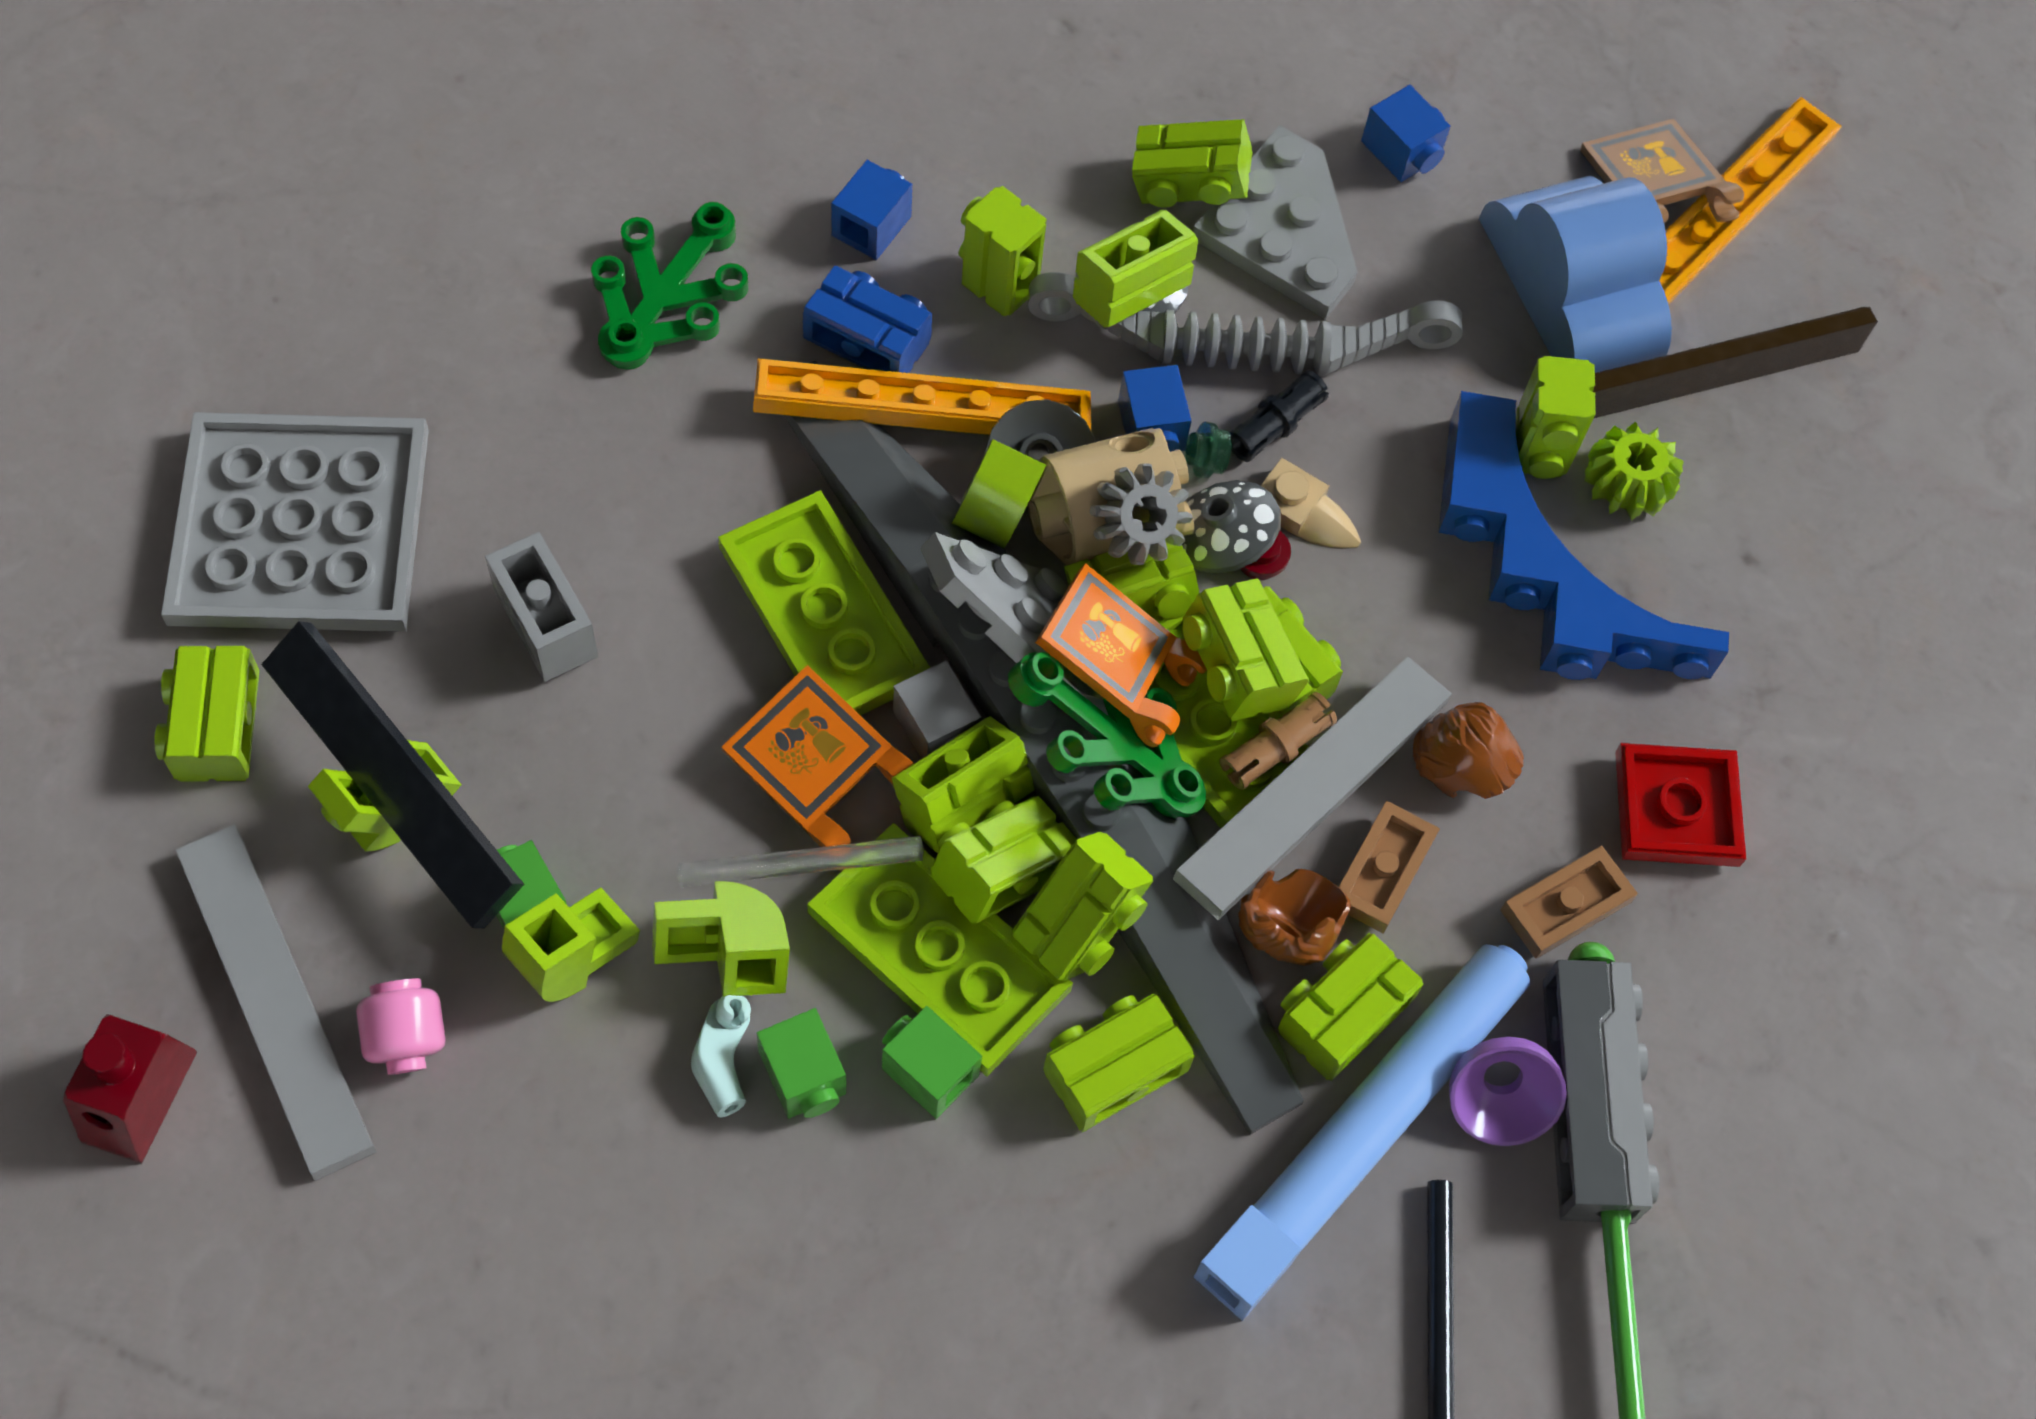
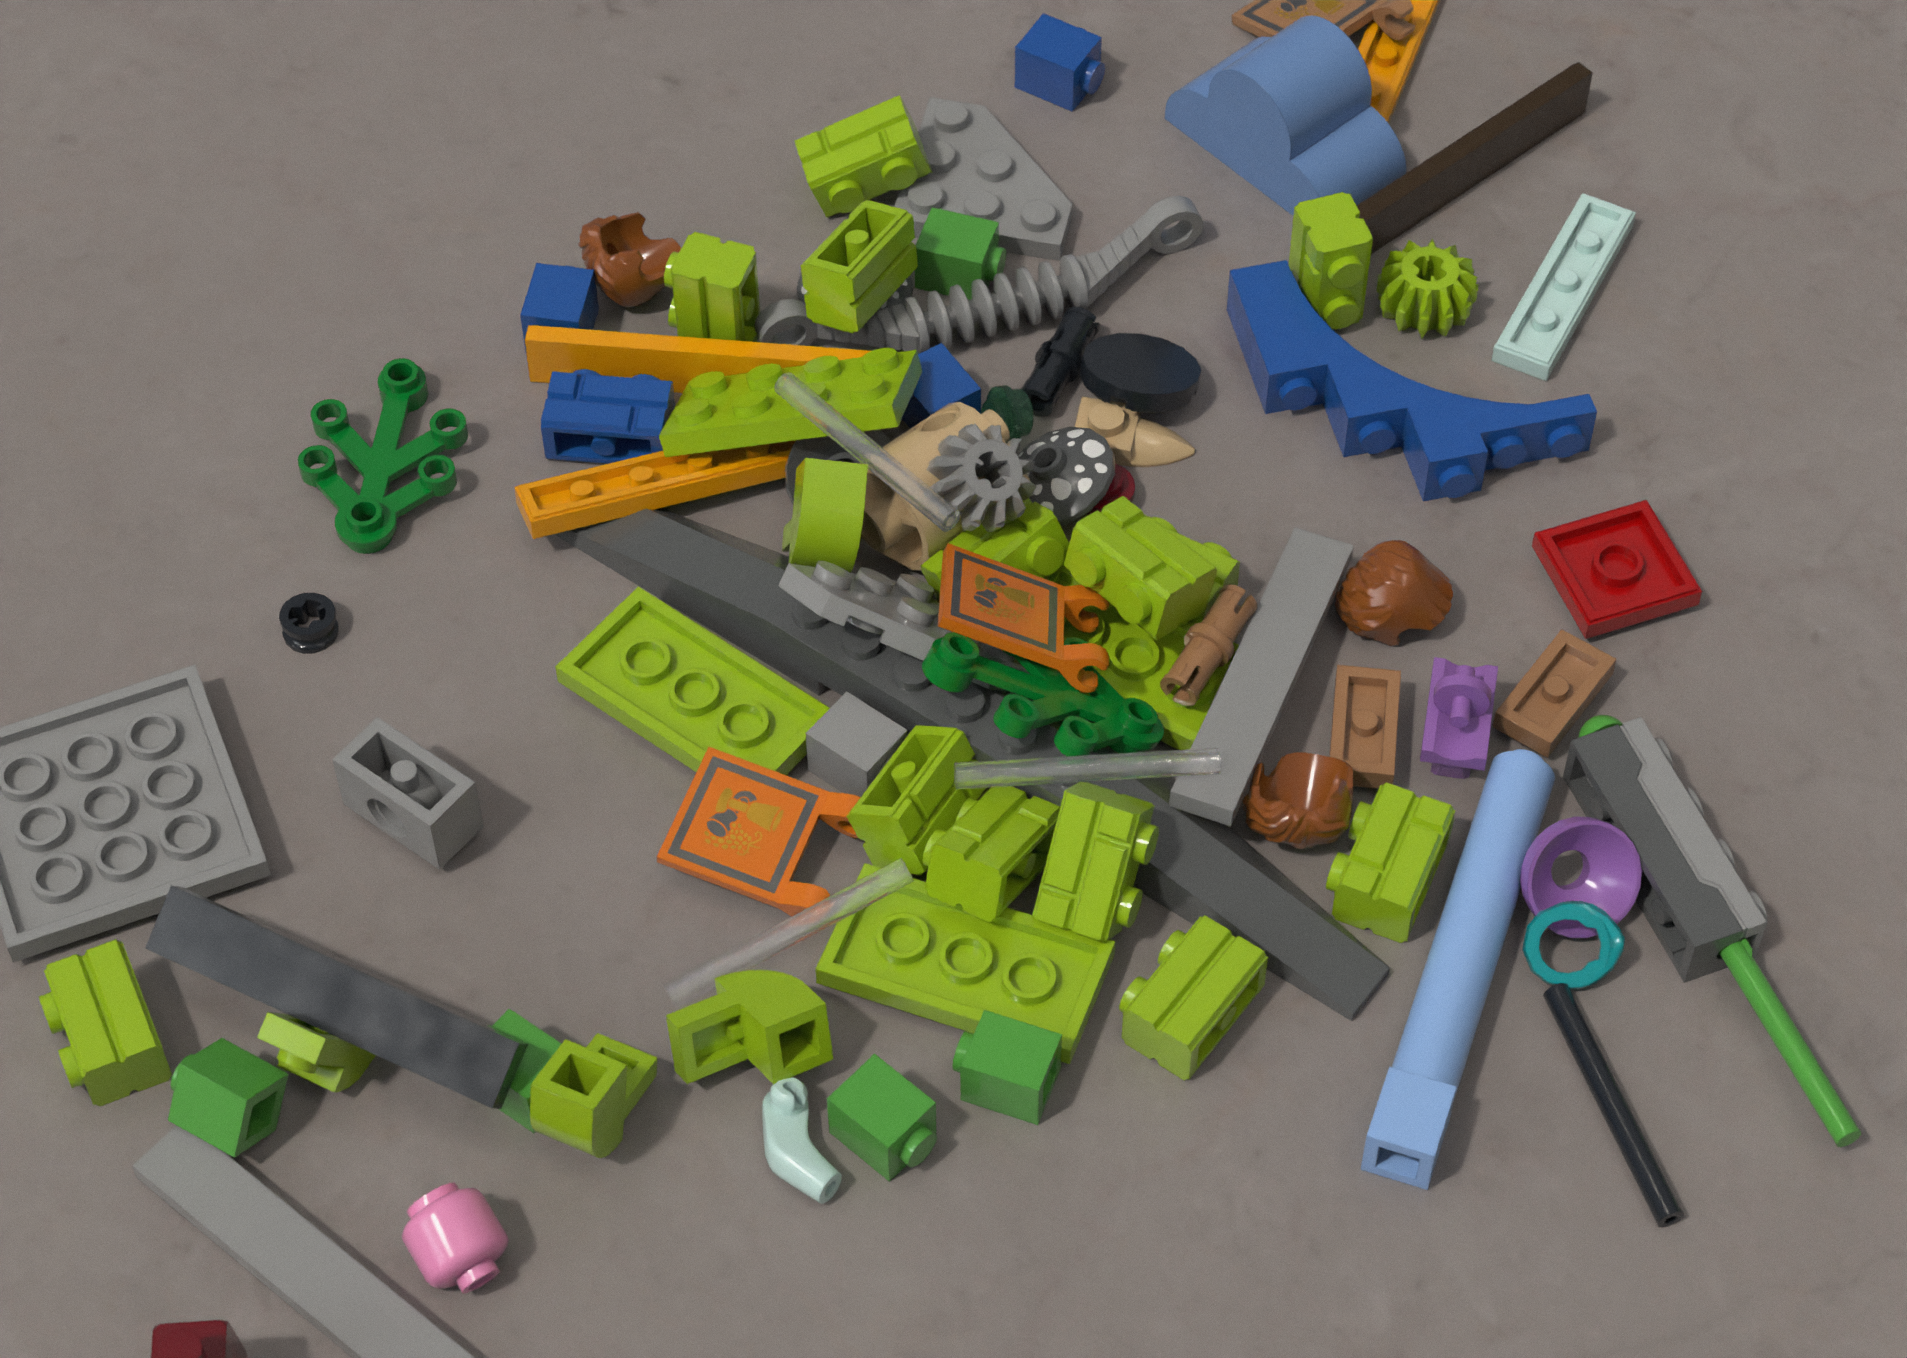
camera: 15 degrees left, 10 degrees down
none -> bright green brick [168,1038,288,1158]
none -> black bush [279,592,339,654]
none -> light orange tile [525,325,870,393]
none -> dark orange hair [578,212,681,307]
none -> lime plate [659,348,922,457]
none -> clear piece [774,372,961,532]
none -> bright green brick [914,207,1006,300]
none -> clear piece [954,748,1221,789]
none -> black tile [1080,333,1201,413]
none -> medium lavender hips [1420,657,1498,779]
none -> light aqua tile [1491,193,1636,381]
none -> teal piece [1522,901,1625,990]

